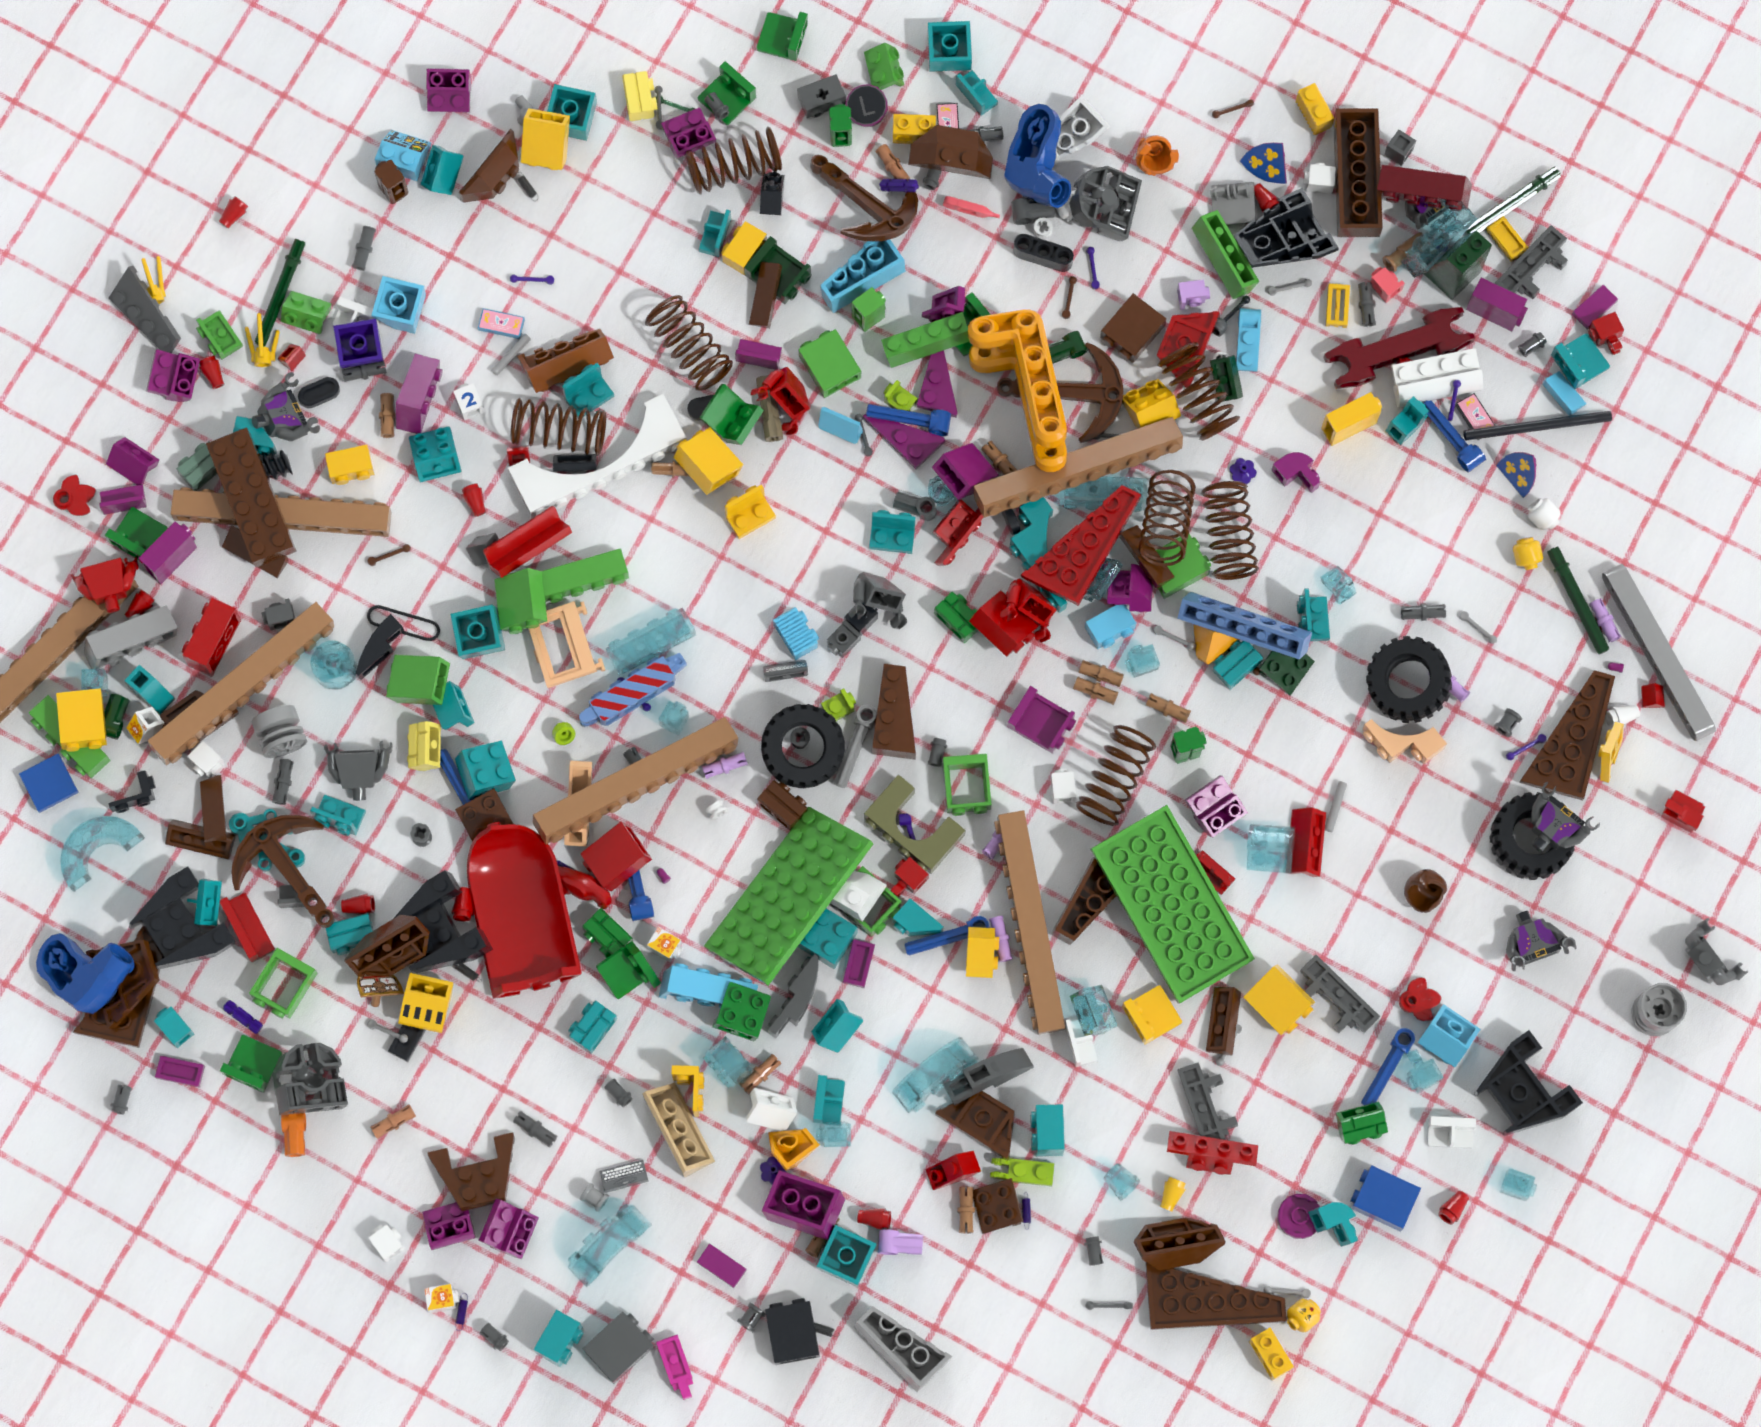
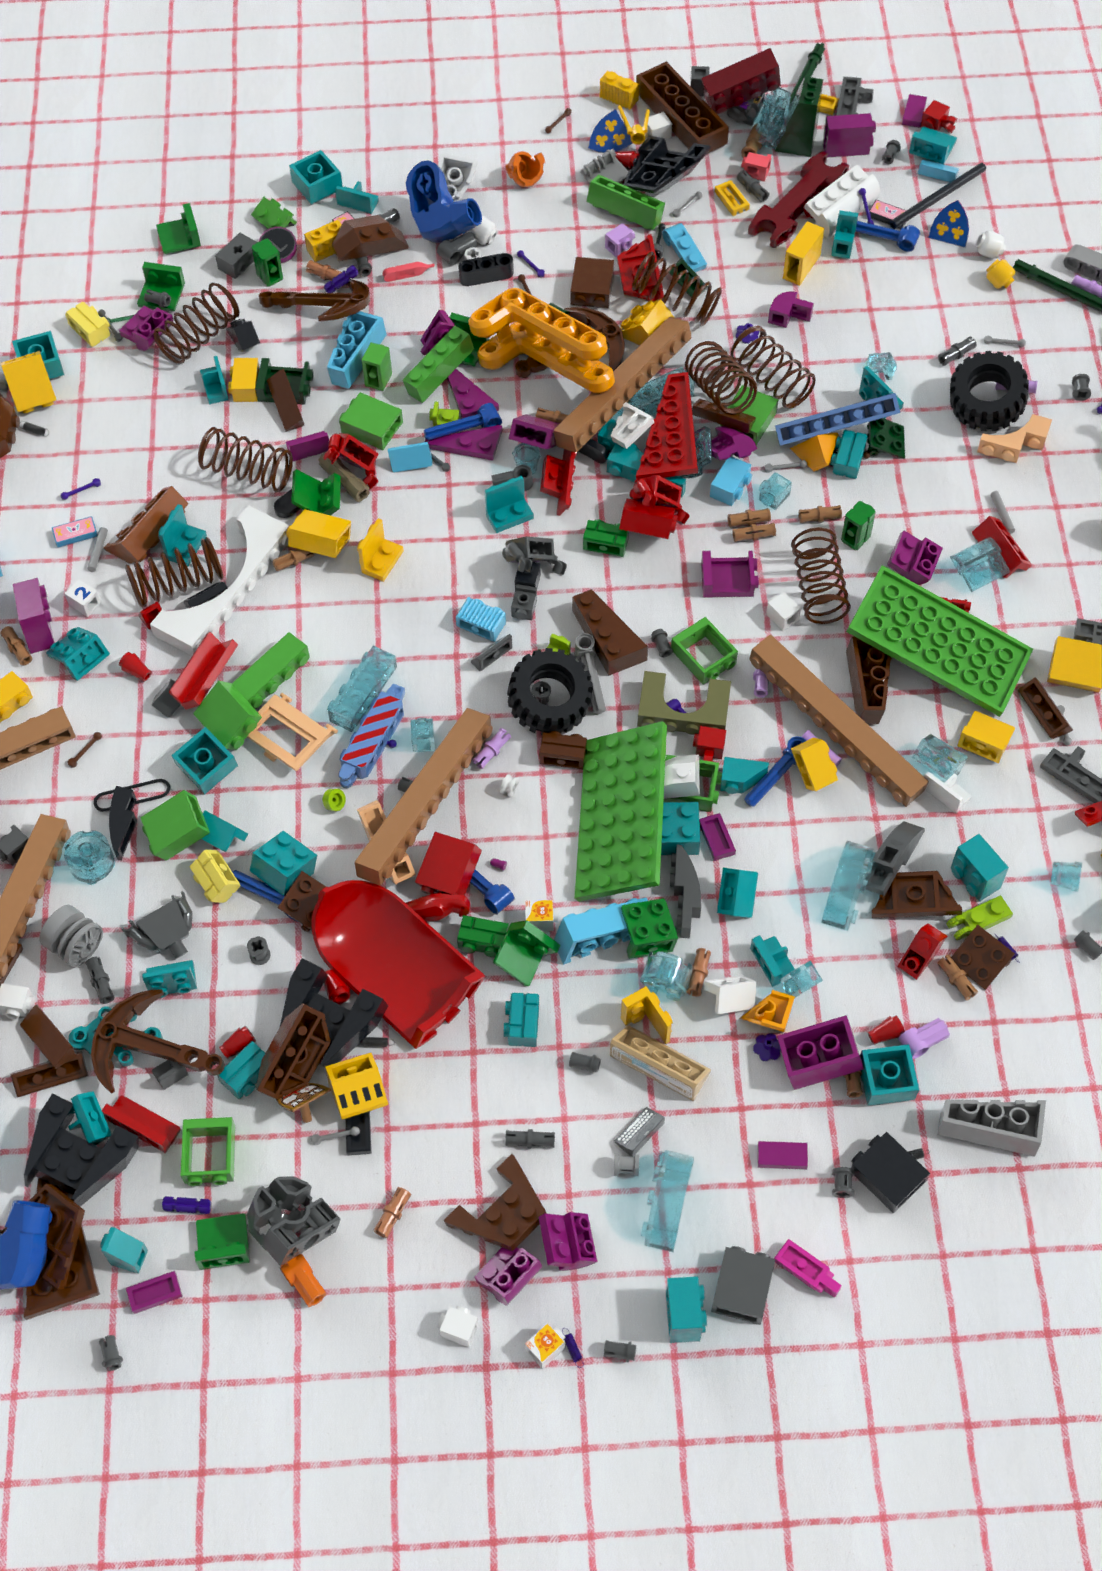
camera: 30 degrees left, 15 degrees down
dark grey connector [1069,166,1142,241] -> none
none -> white wing [611,402,655,449]
none -> yellow plant [618,105,650,145]

